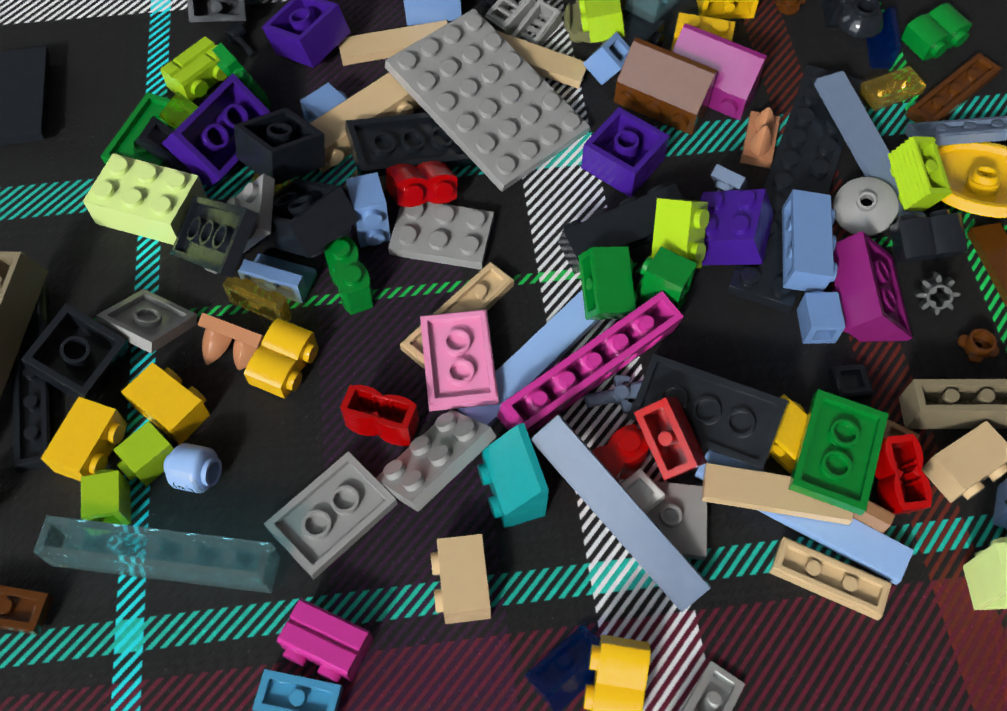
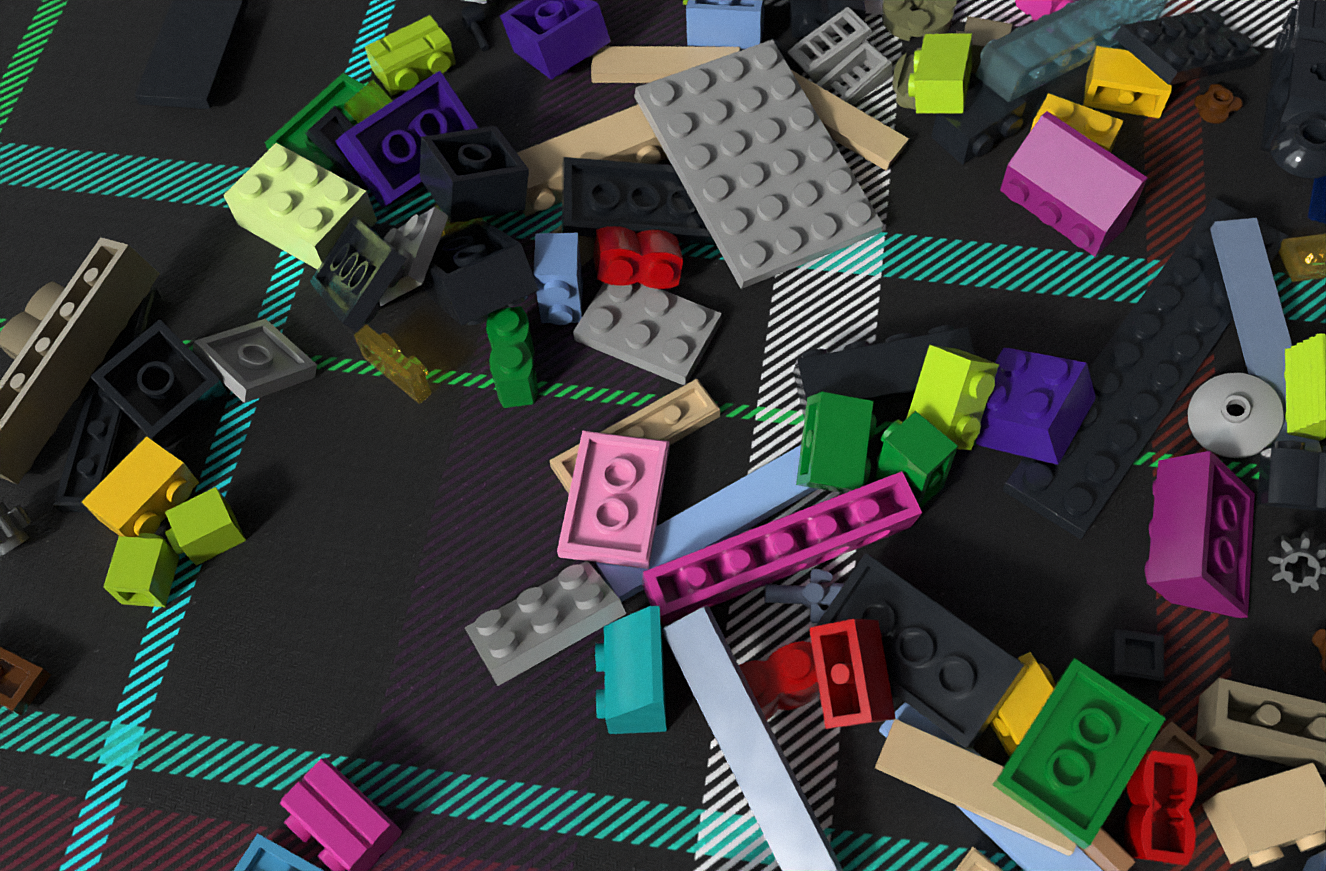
camera: 20 degrees right, 0 degrees up
clear light blue brick [33,515,280,594] -> none
yellow brick [121,362,210,445] -> none
light blue head [163,443,222,493] -> none
nougat tile [197,313,264,370] -> none
green plate [212,43,271,110] -> none
panel [238,253,317,304] -> none
yellow brick [244,318,318,399] -> none
light grey plate [264,451,398,579] -> none
medium blue brick [300,83,348,123] -> none
red brick [340,385,419,446] -> none
tan brick [431,534,491,624] -> none
dark purple brick [581,107,670,197] -> none
medium blue brick [583,32,630,85] -> none
slope [614,37,717,135] -> none
white tile [621,468,665,513] -> none
light grey plate [647,481,707,560] -> none
sand blue plate [711,164,749,191] -> none
nougat tile [740,107,780,169] -> none
medium blue brick [782,189,838,292] -> none
medium blue brick [796,290,846,344] -> none

